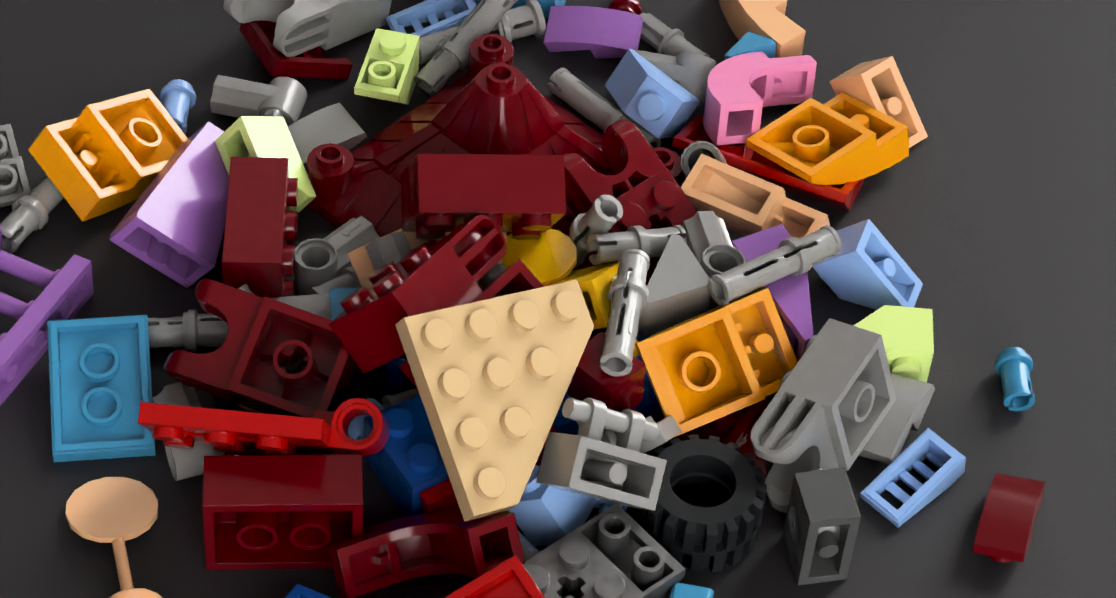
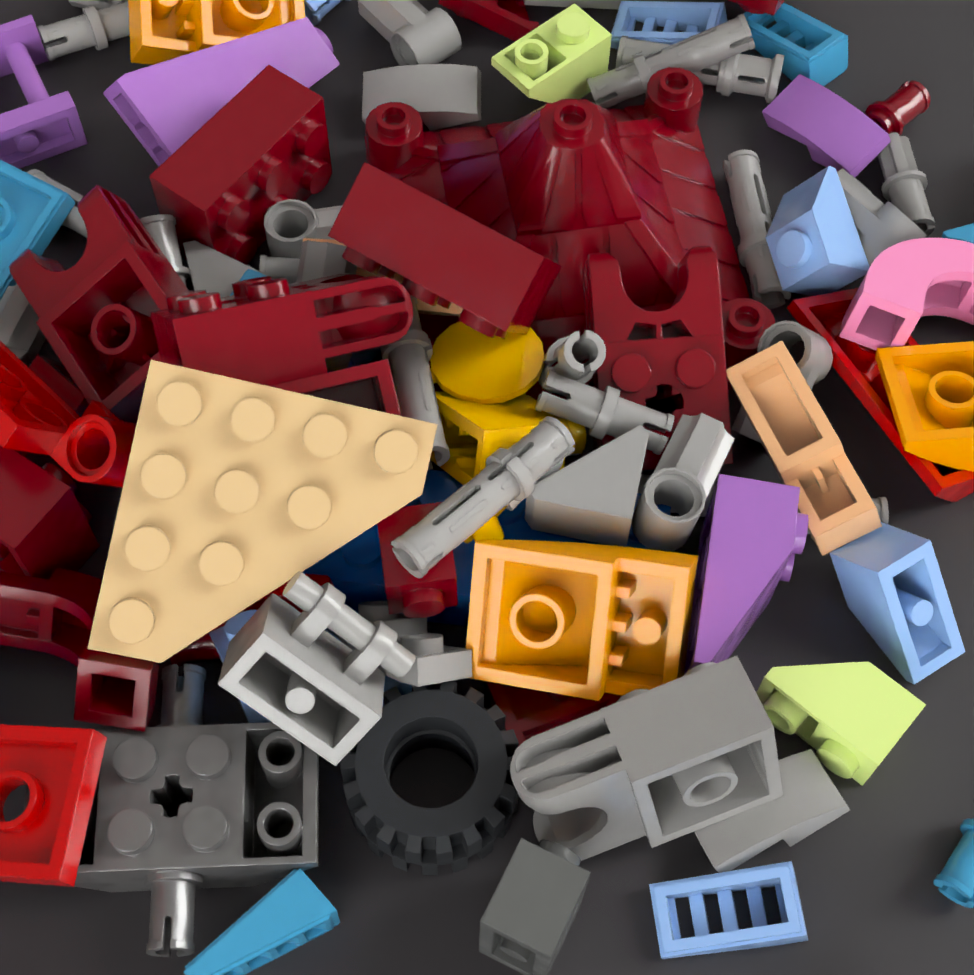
camera: 40 degrees right, 15 degrees up
yellowish green slope [215,116,317,213] -> none
light grey pin [708,225,842,306] -> none

